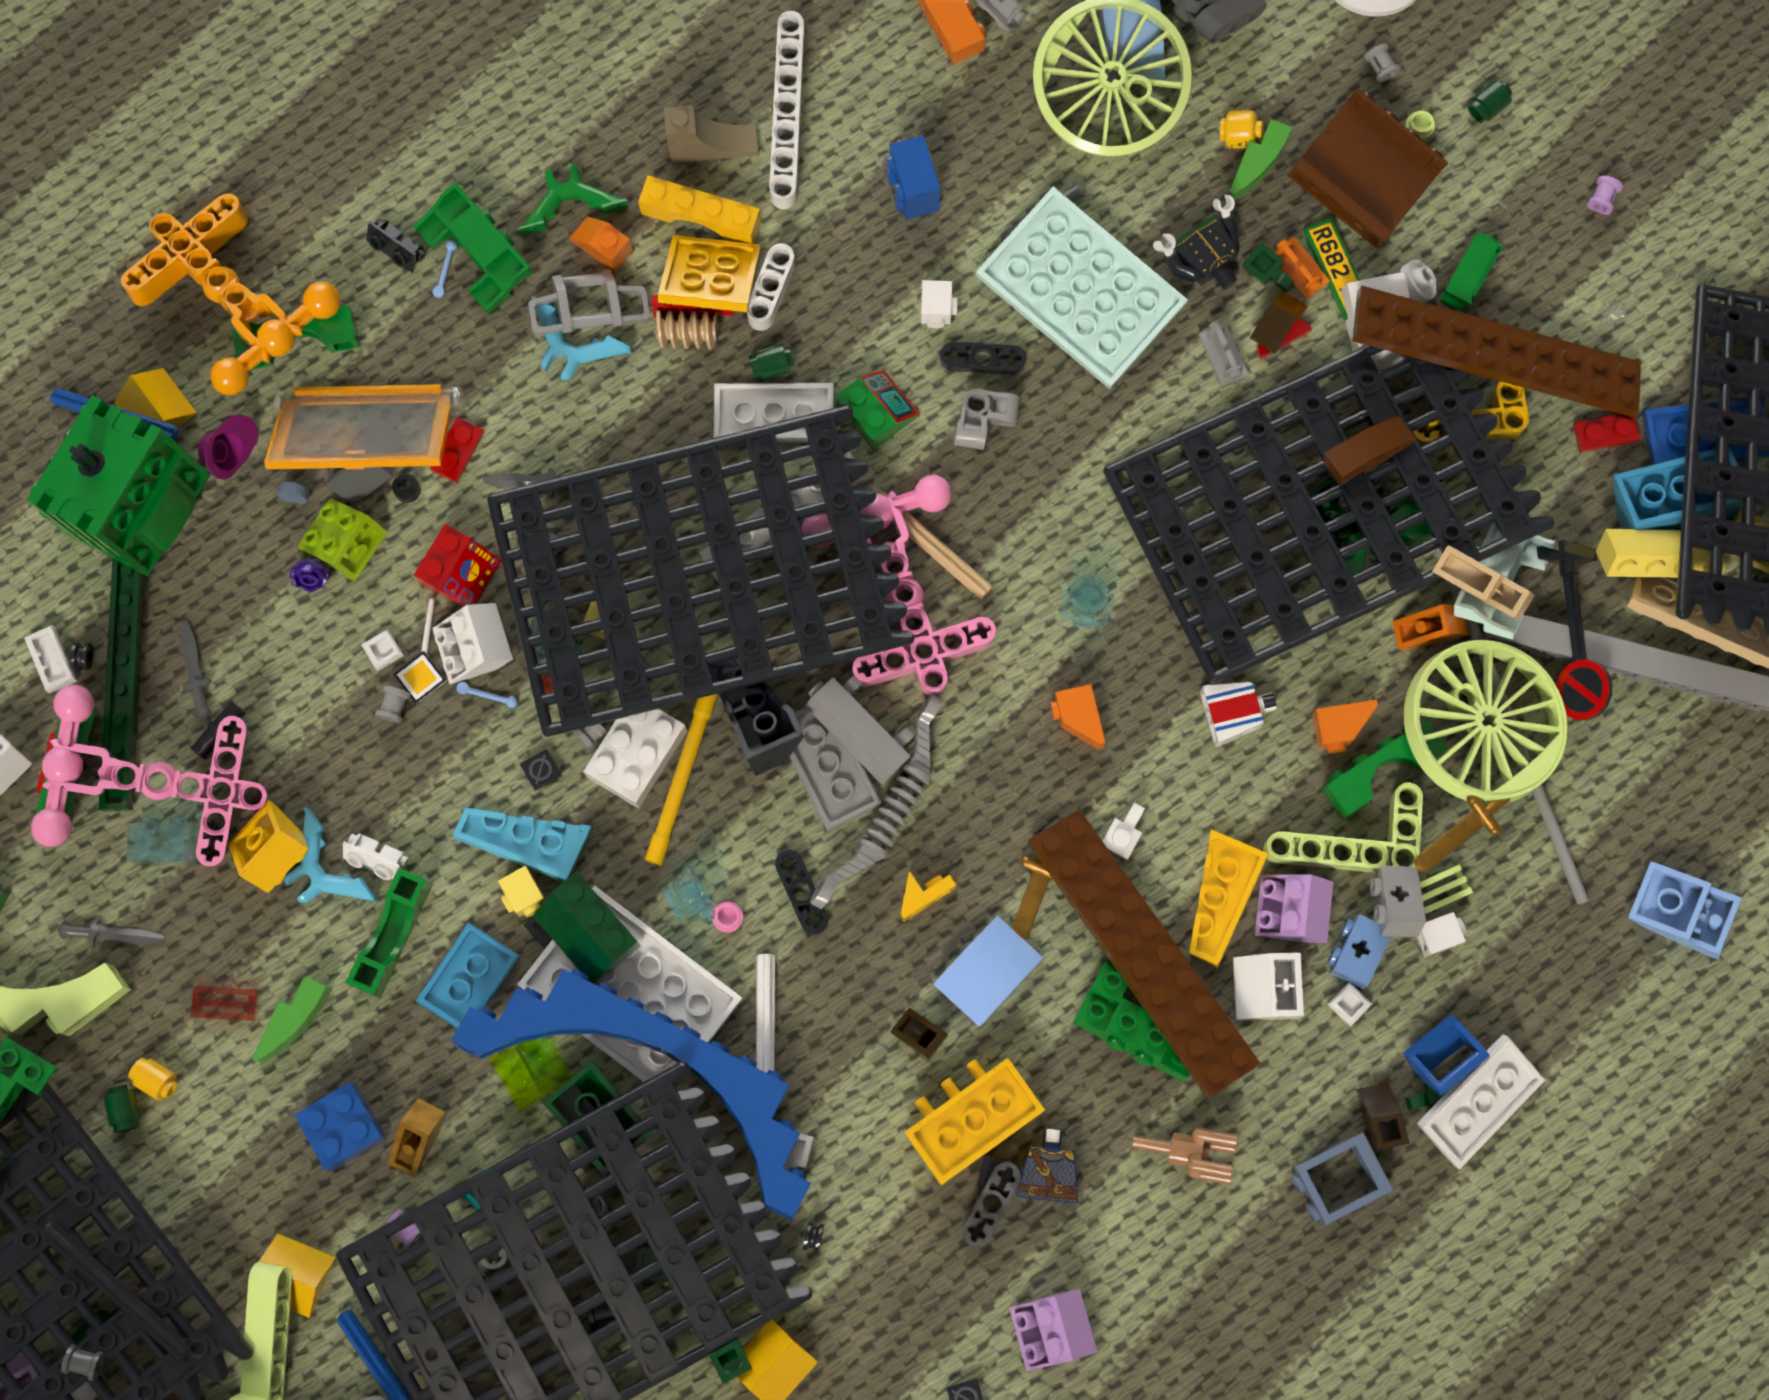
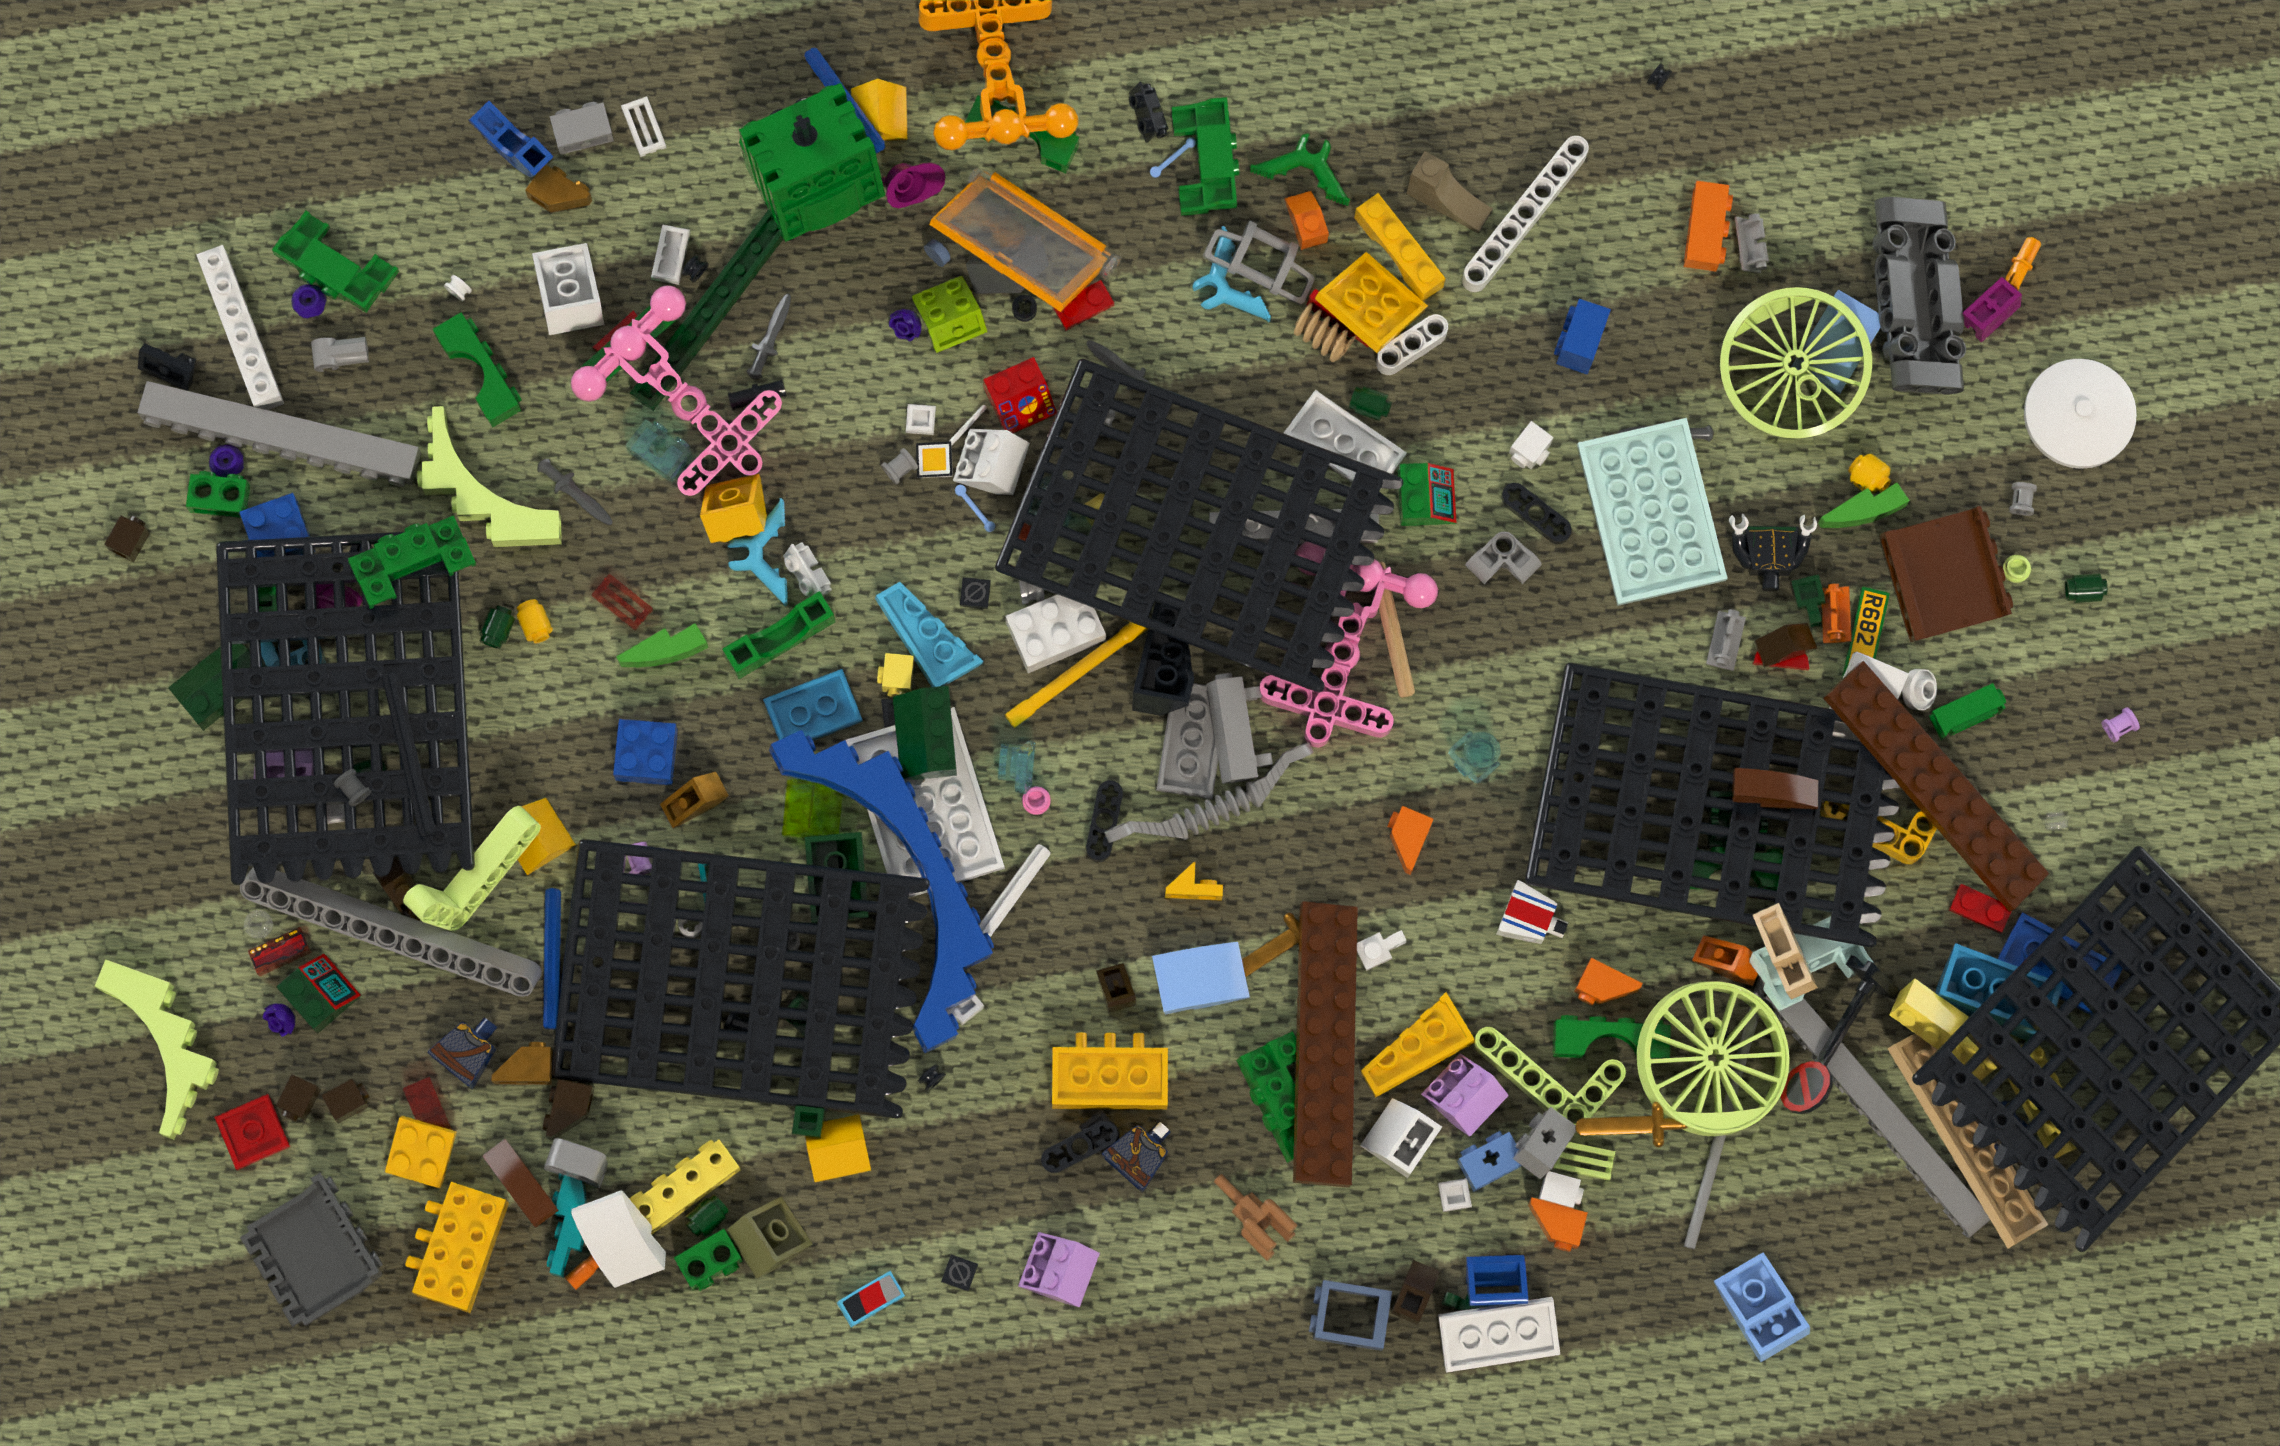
camera: 30 degrees right, 0 degrees up
none -> orange slope [1528,1197,1588,1252]

